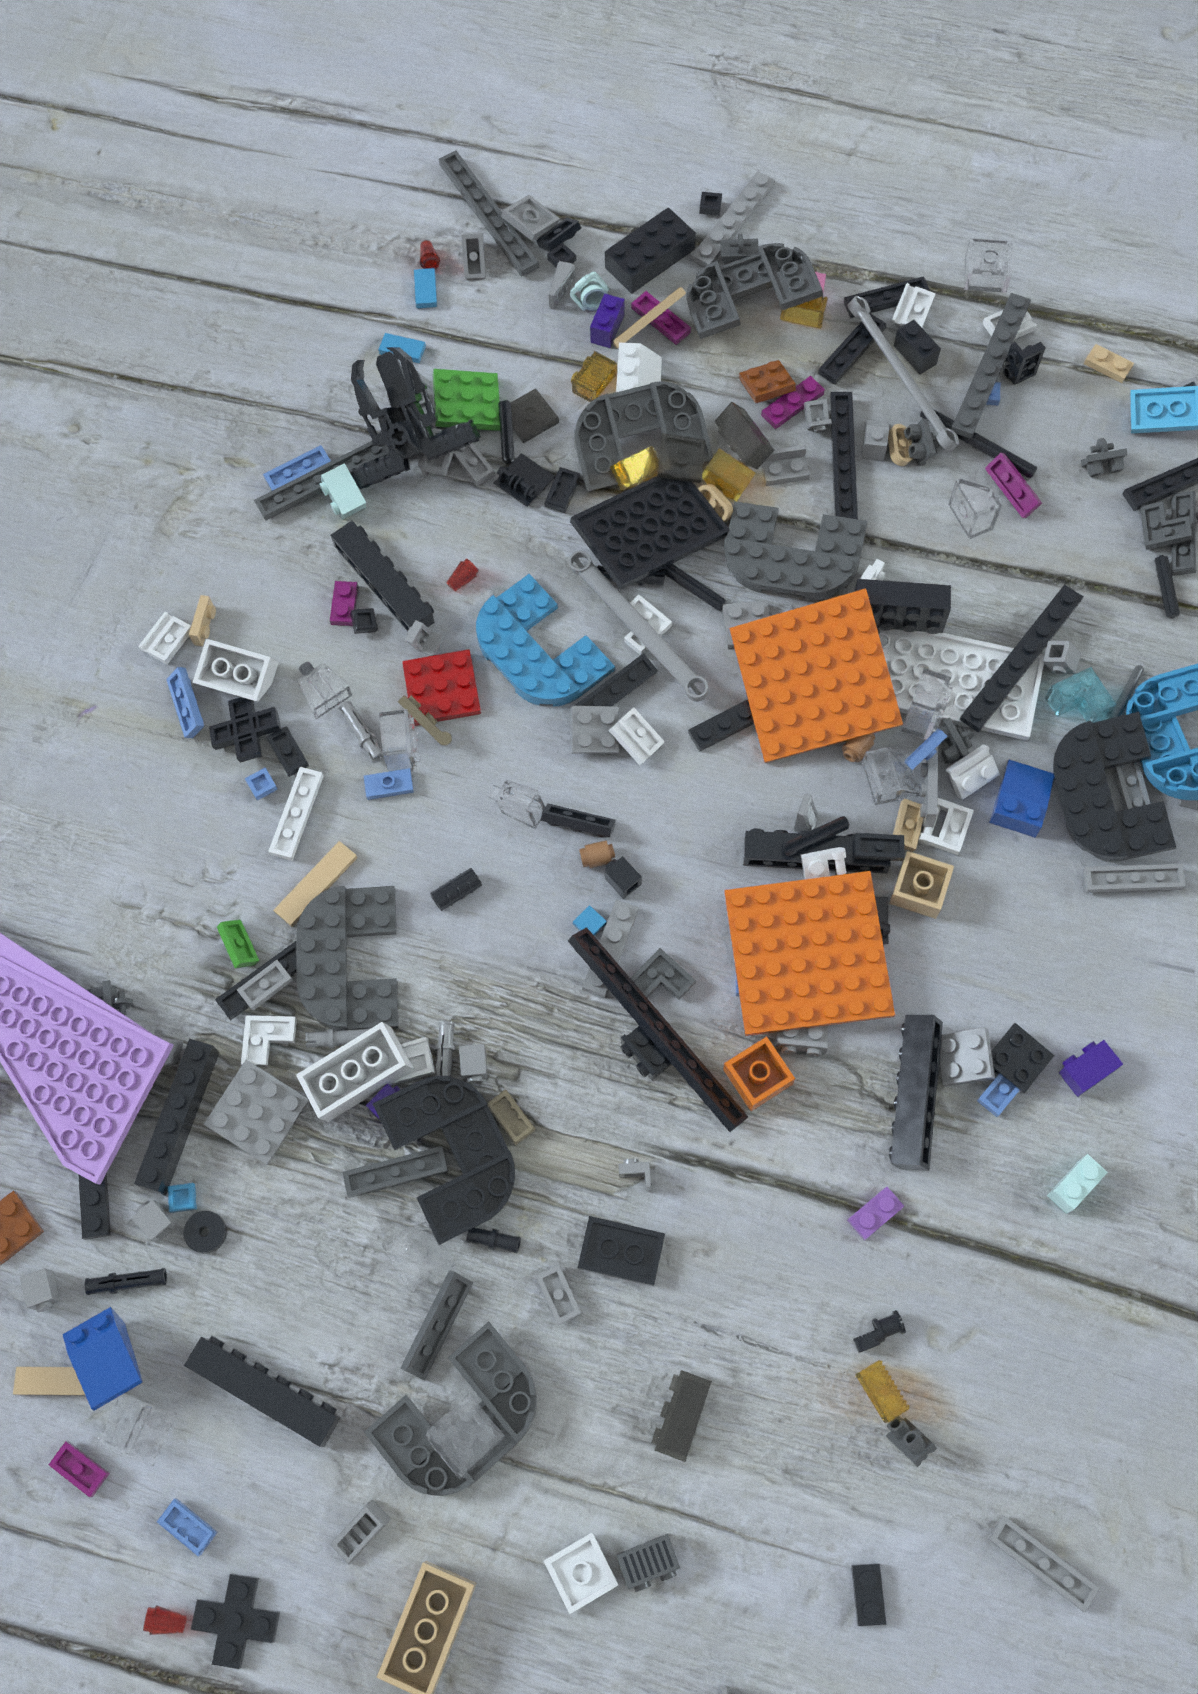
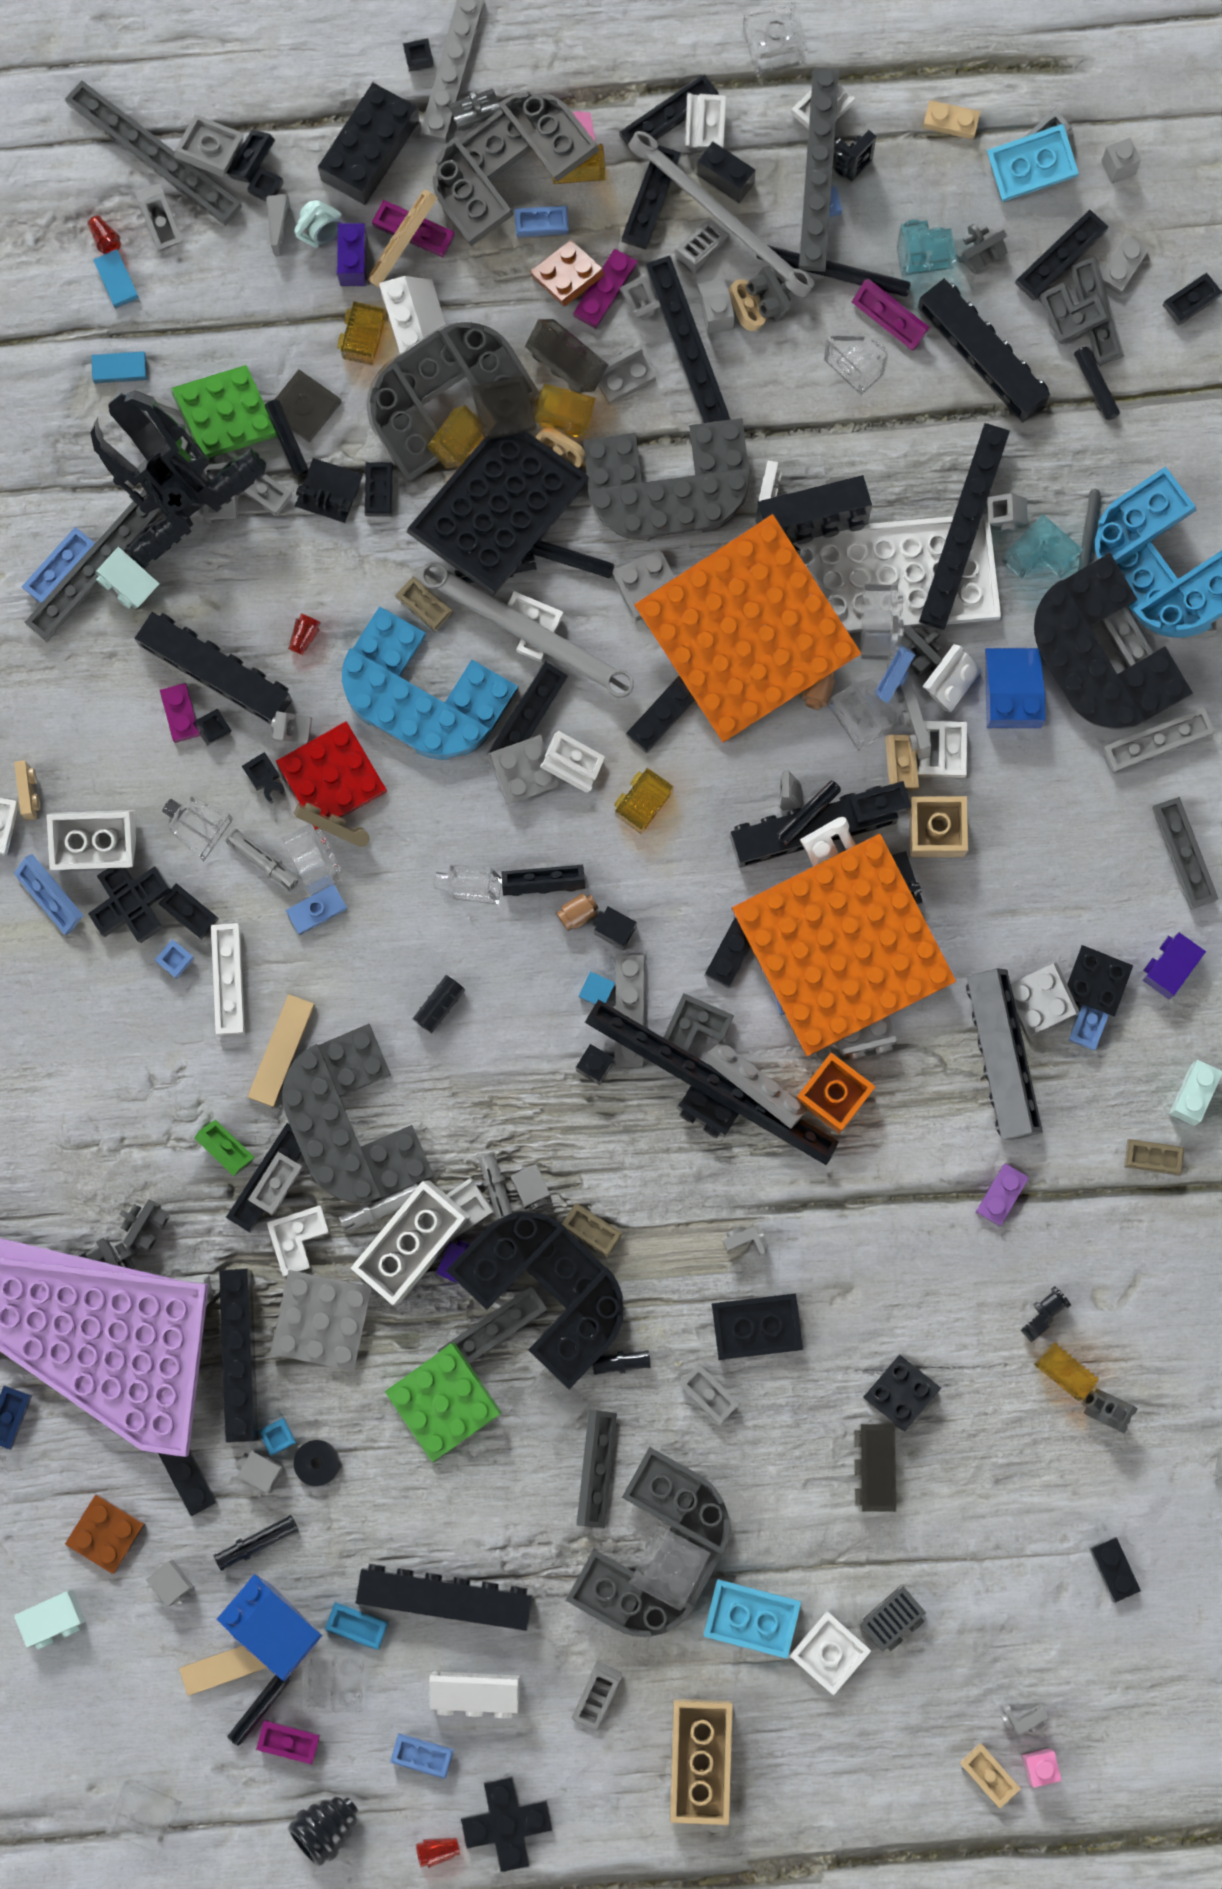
camera: 20 degrees left, 10 degrees up
none -> dark grey hips [119,1199,170,1252]
none -> black axle [227,1675,292,1746]
none -> black plate [242,752,286,804]
none -> black piece [288,1796,358,1866]
none -> dark azure tile [325,1602,389,1650]
none -> bright green plate [385,1342,502,1463]
none -> dark tan plate [395,576,453,633]
none -> white slope [430,1671,520,1718]
none -> medium blue plate [515,206,569,238]
none -> black brick [576,1044,614,1086]
none -> clear yellow brick [614,768,674,834]
none -> light grey slope [675,218,730,273]
none -> medium azure plate [703,1579,801,1659]
none -> light grey plate [704,1041,808,1129]
none -> black plate [705,917,751,988]
none -> black hinge [863,1354,942,1432]
none -> clear light blue brick [896,219,957,276]
none -> black brick [917,278,1050,423]
none -> dark tan plate [1124,1139,1185,1176]
none -> dark grey plate [1152,797,1219,909]

